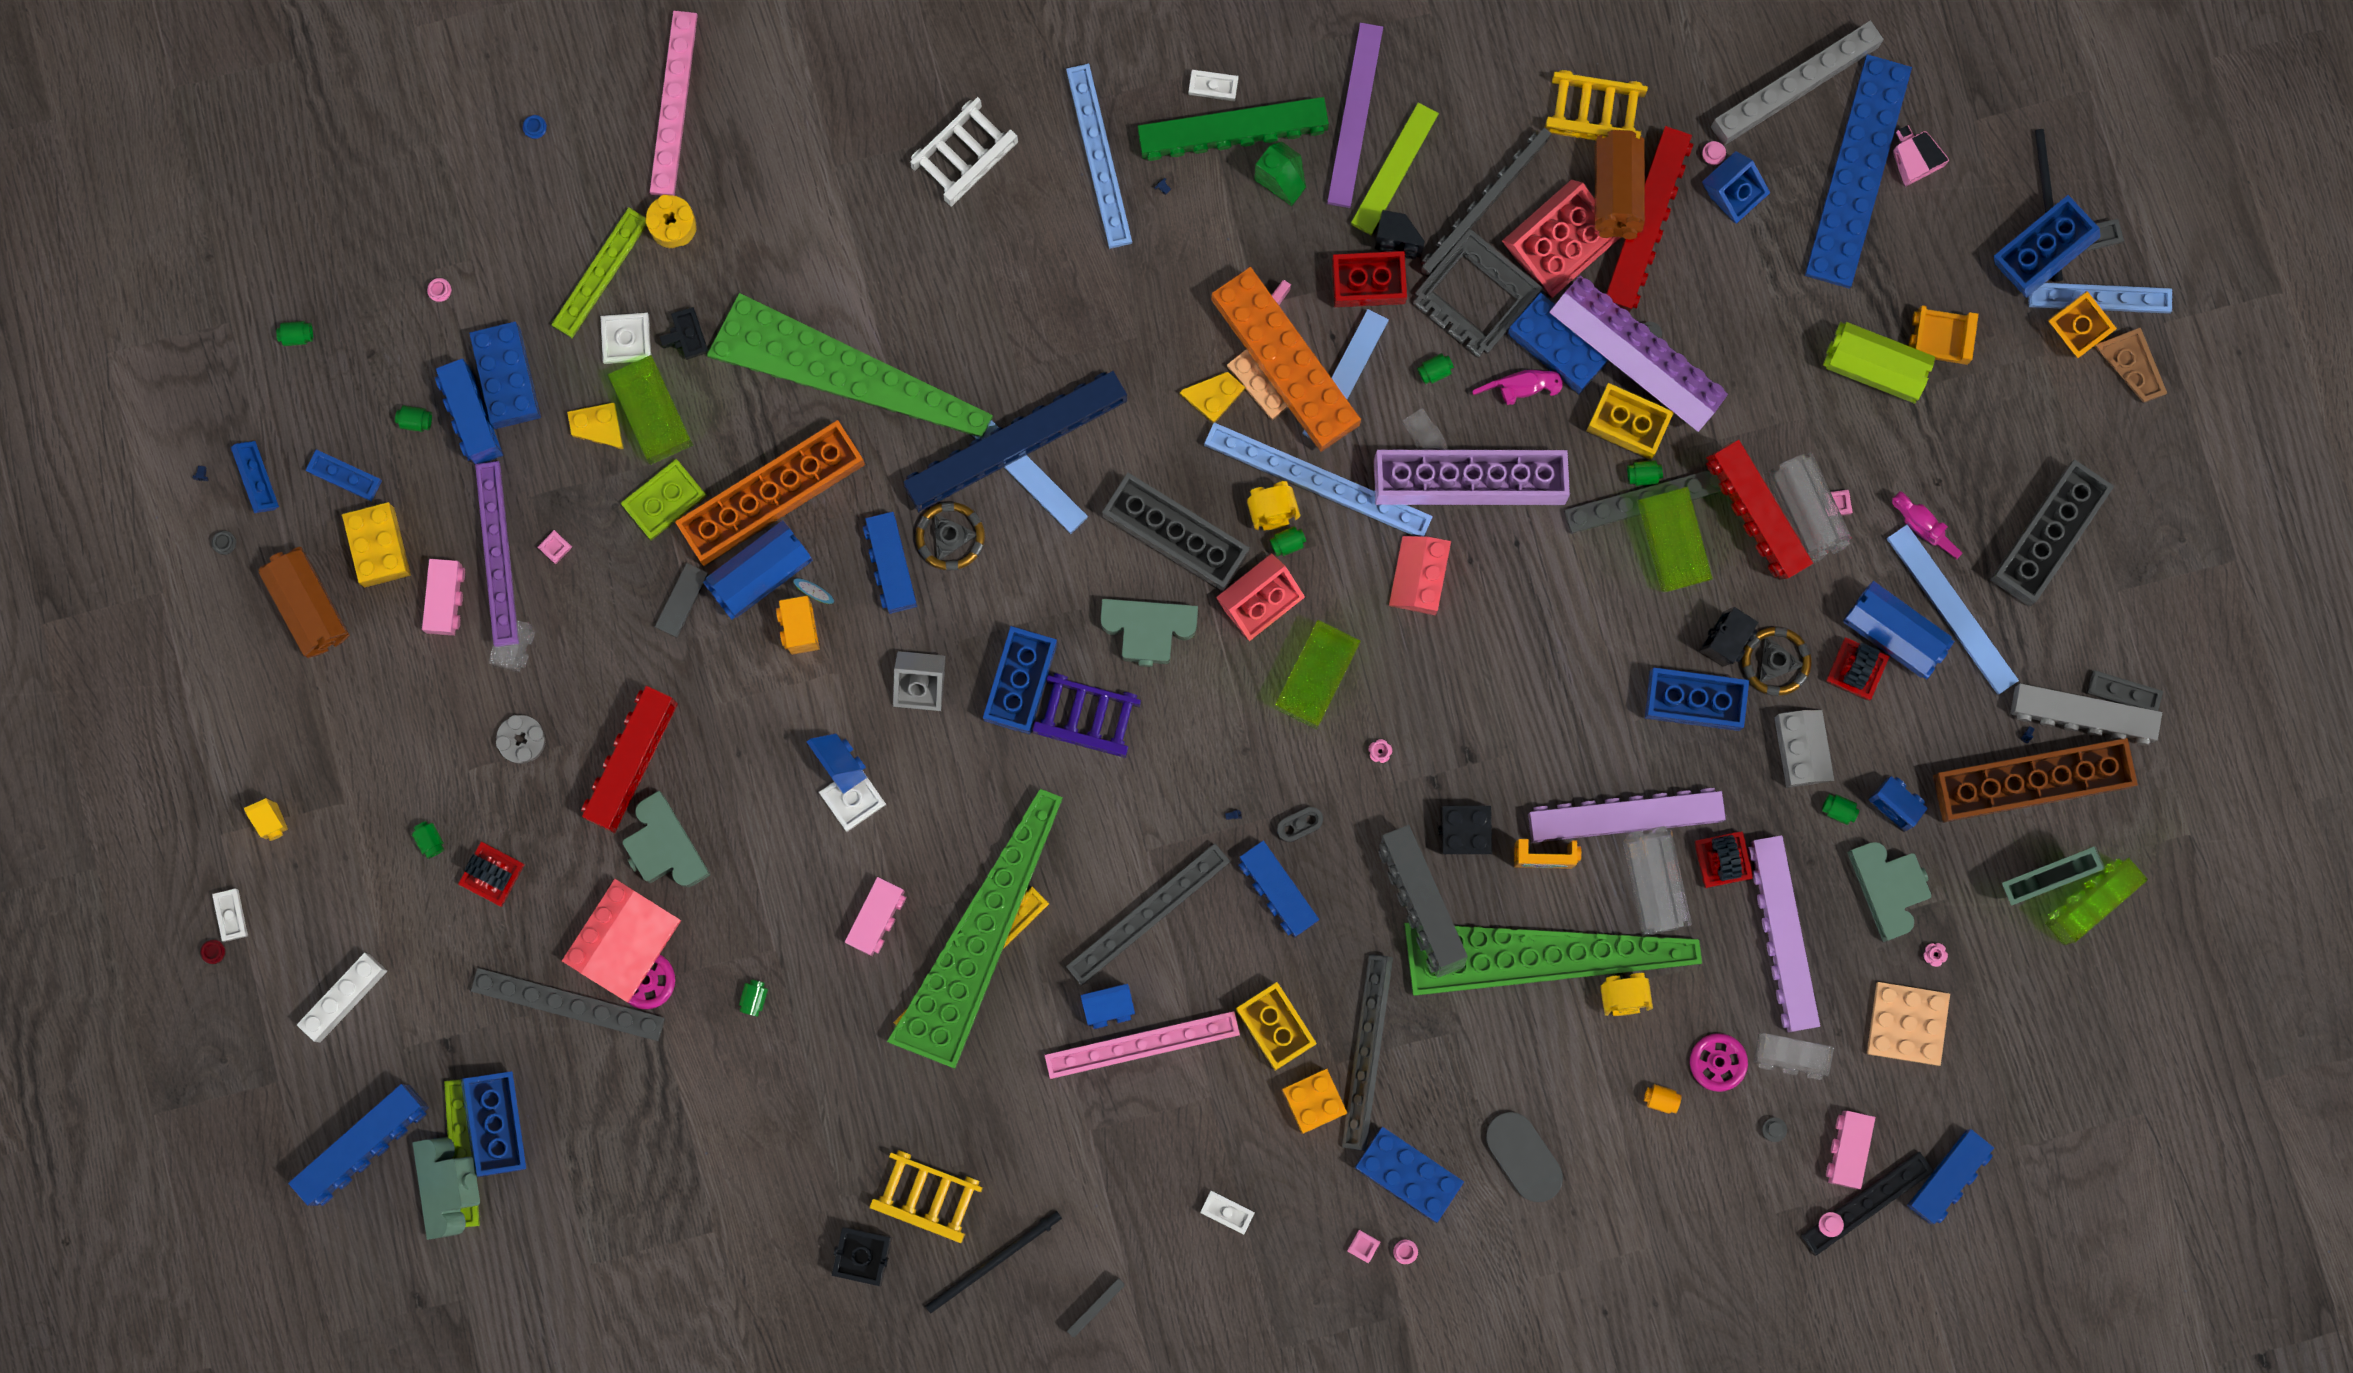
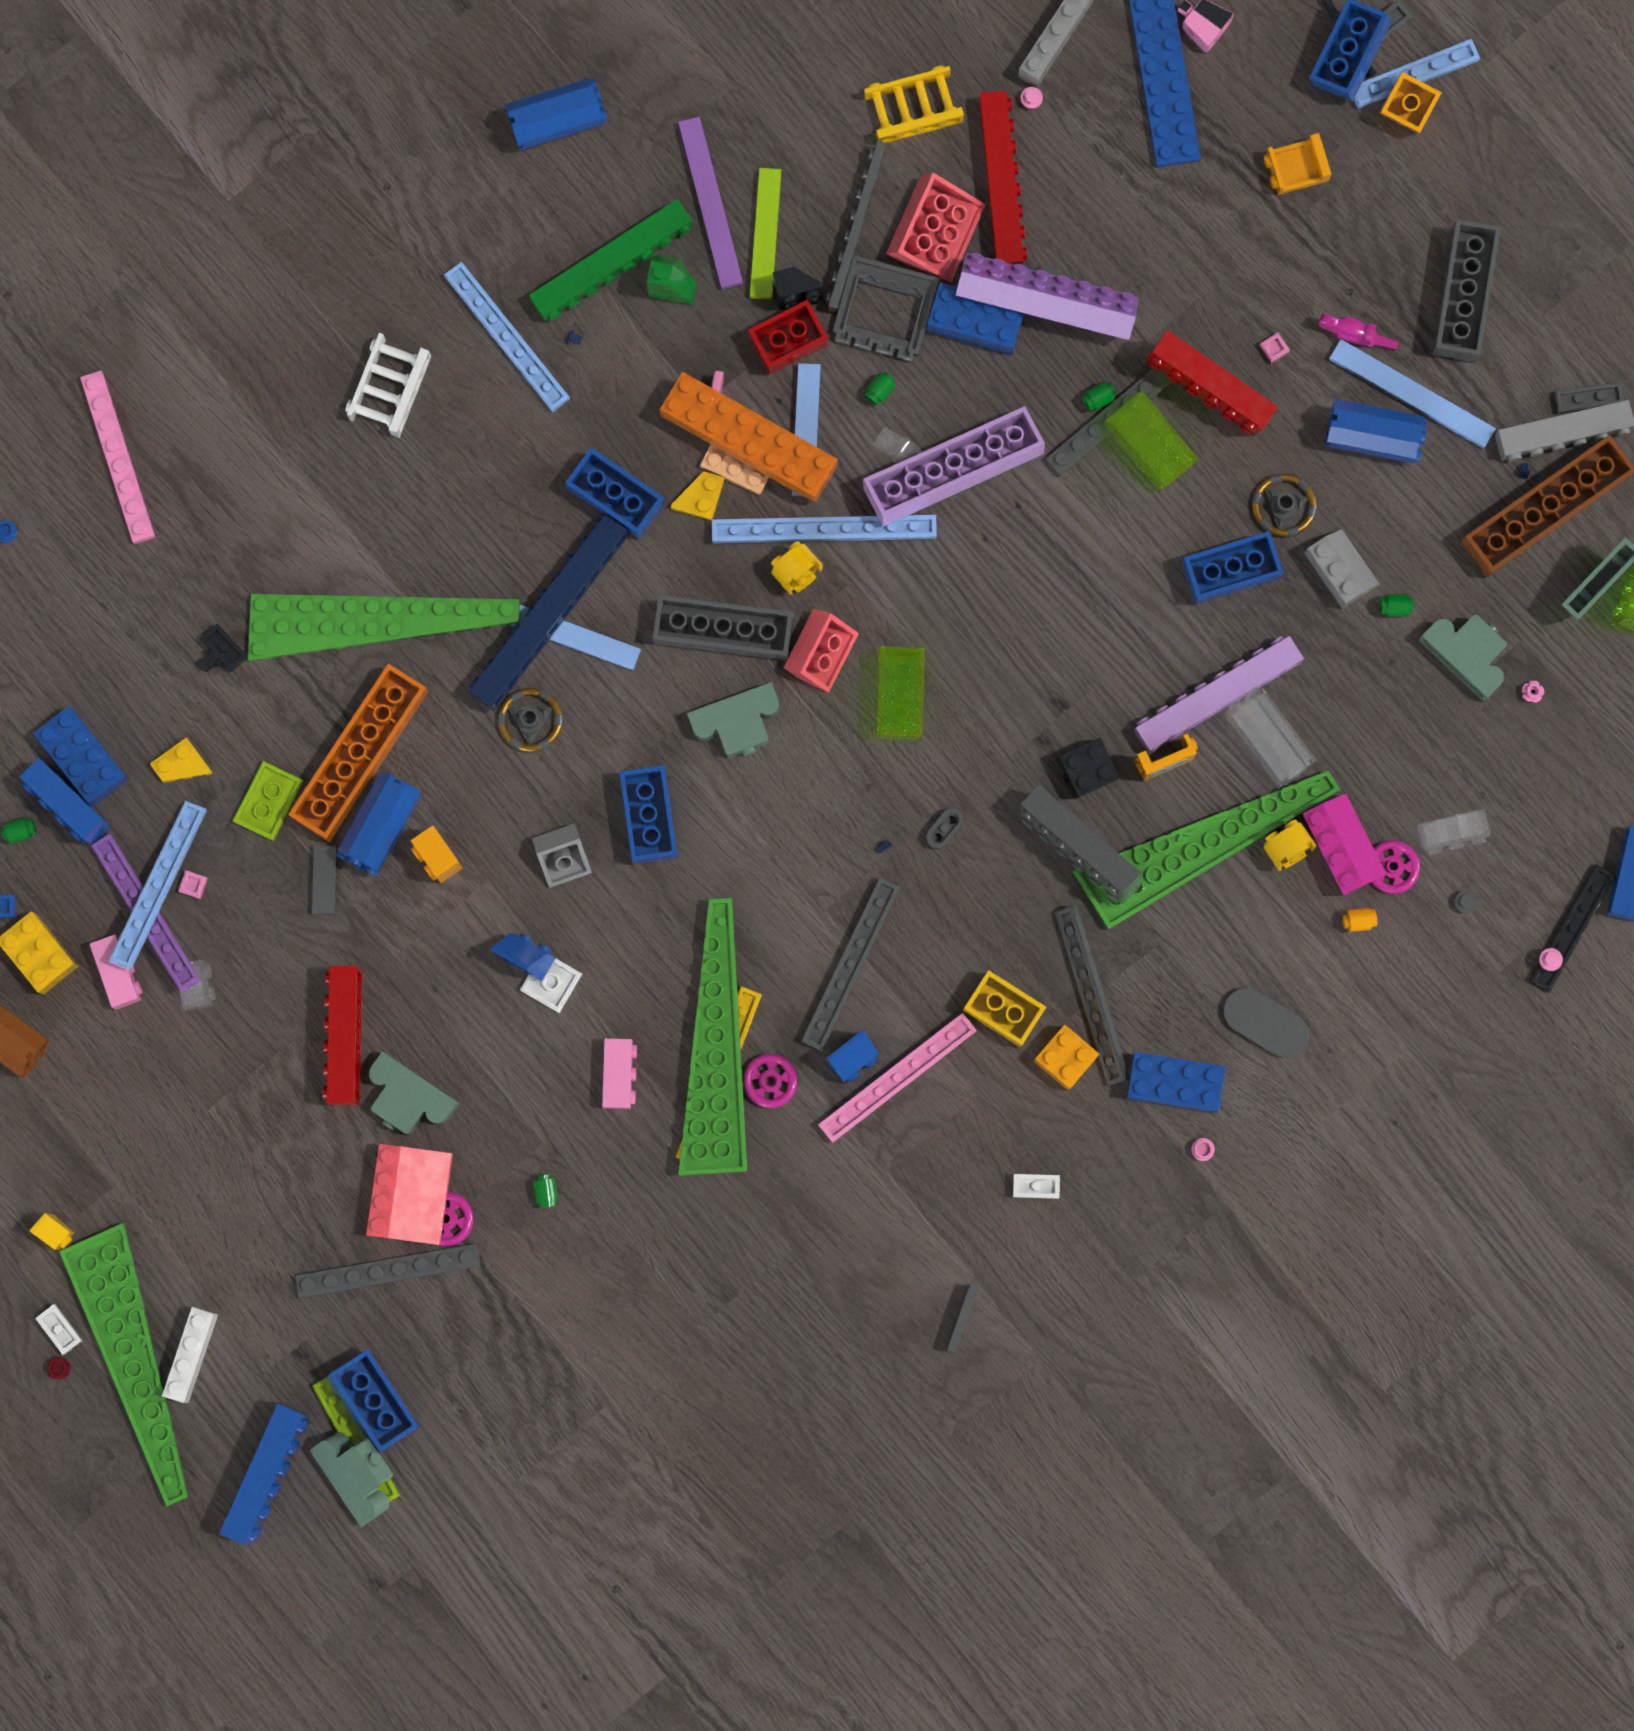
camera: 20 degrees left, 0 degrees up
green brick [412,821,445,859] -> none
red plate [458,842,525,907] -> none
light grey plate [496,715,546,764] -> none
lime tile [551,207,647,338] -> none
white tile [601,313,652,364] -> none
clear neon green brick [608,355,693,465] -> none
yellow brick [646,195,696,248] -> none
sticker [793,578,834,604] -> none
black brick [831,1227,892,1286] -> none
blue brick [863,512,917,614] -> none
yellow fence [870,1150,983,1243] -> none
black bar [925,1211,1062,1314] -> none
dark purple fence [1033,673,1141,758] -> none
white plate [1189,70,1238,101] -> none
blue brick [1239,840,1319,938] -> none
green brick [1269,526,1307,557] -> none
bright pink tile [1347,1230,1380,1263] -> none
bright pink plate [1369,739,1392,763] -> none
coral slope [1389,536,1451,615] -> none
dark pink animal [1472,370,1563,405] -> none
yellow brick [1586,383,1674,460] -> none
dark orange brick [1595,130,1645,239] -> none
plate [1694,831,1753,889] -> none
black brick [1699,607,1759,667] -> none
blue slope [1702,151,1770,224] -> none
lavender brick [1748,836,1820,1033] -> none
clear brick [1765,452,1852,563] -> none
lime brick [1823,322,1935,404] -> none
plate [1825,637,1889,701] -> none
bright pink brick [1826,1111,1876,1189] -> none
light nougat plate [1867,982,1950,1066] -> none
blue slope [1868,776,1928,832] -> none
medium nougat wing [2095,328,2167,403] -> none
none -> bright green wing [59,1223,189,1507]
none -> light blue tile [109,801,207,971]
none -> blue brick [565,447,665,540]
none -> dark pink plate [743,1054,798,1108]
none -> dark pink slope [1303,794,1387,895]

